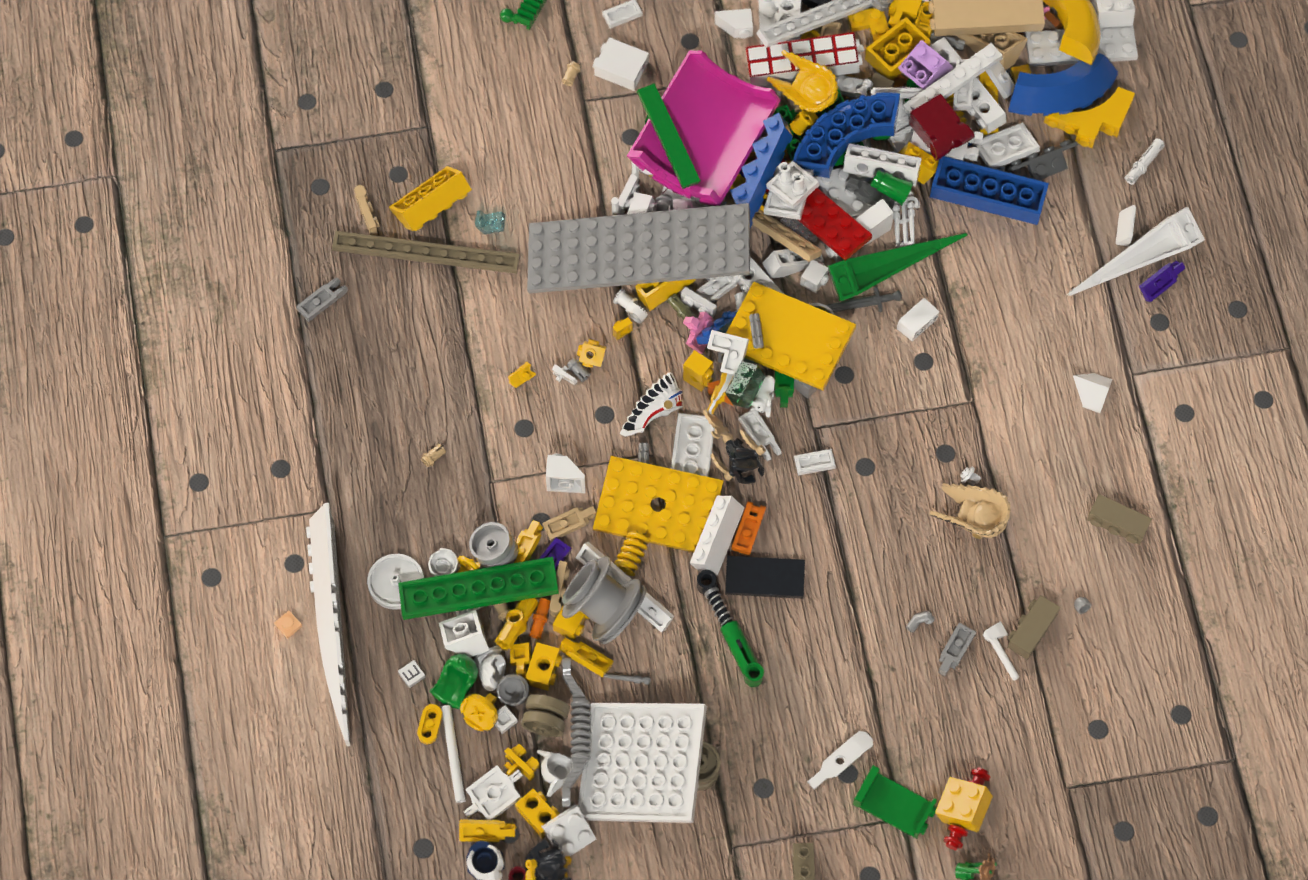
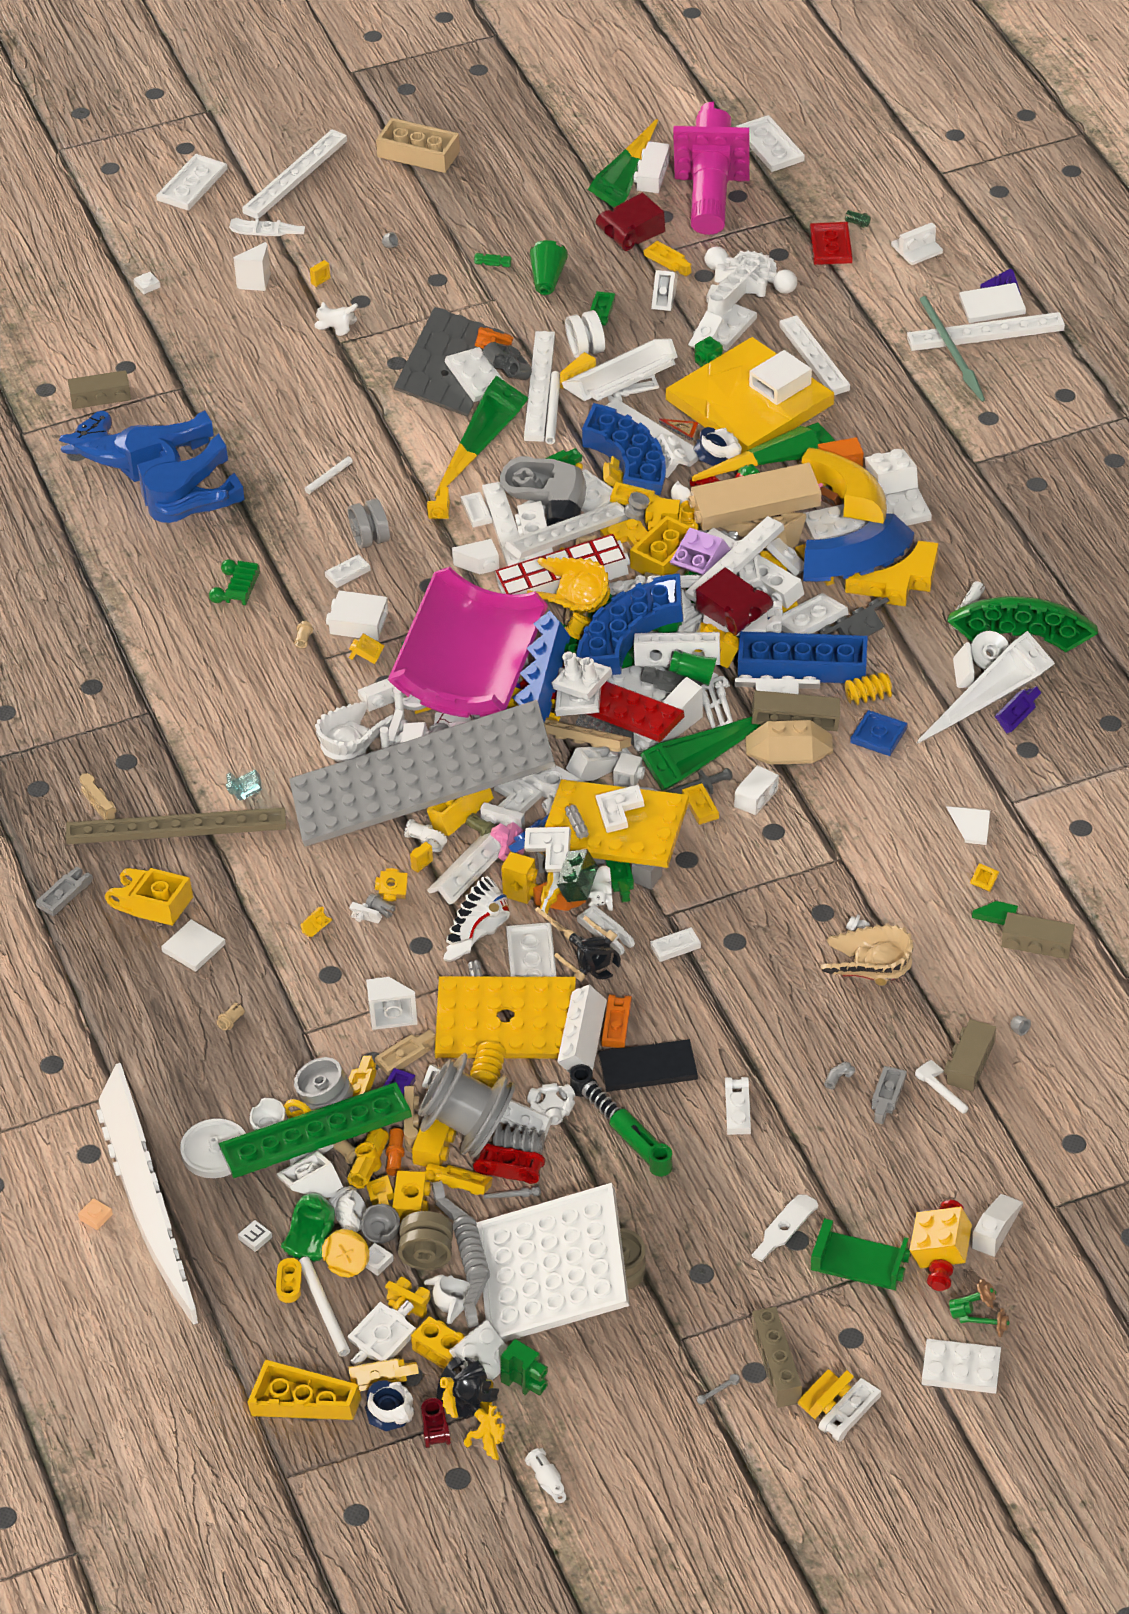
camera: 10 degrees left, 20 degrees down
yellow slope [389,166,472,231] -> none
green tile [637,83,701,189] -> none
none -> yellow brick [105,868,193,926]
none -> white tile [161,919,225,972]
none -> yellow wedge [247,1359,362,1420]
none -> white piece [315,702,393,763]
none -> yellow bracket [349,633,385,664]
none -> white bracket [358,678,407,712]
none -> white panel [427,833,501,904]
none -> red piece [473,1144,546,1184]
none -> light grey piece [493,1123,545,1154]
none -> green hips [501,1339,548,1396]
none -> white piece [527,1083,575,1125]
none -> white plate [596,785,644,833]
none -> yellow plate [682,783,719,825]
none -> white plate [725,1077,751,1135]
none -> white bracket [735,675,820,694]
none -> tan wedge [746,720,833,765]
none -> dark tan brick [752,690,840,731]
none -> yellow piece [845,672,892,705]
none -> blue tile [850,710,908,756]
none -> green brick [947,596,1098,653]
none -> yellow slope [970,863,999,892]
none -> white dish [971,631,1010,670]
none -> green tile [972,901,1018,925]
none -> white slope [972,1194,1023,1257]

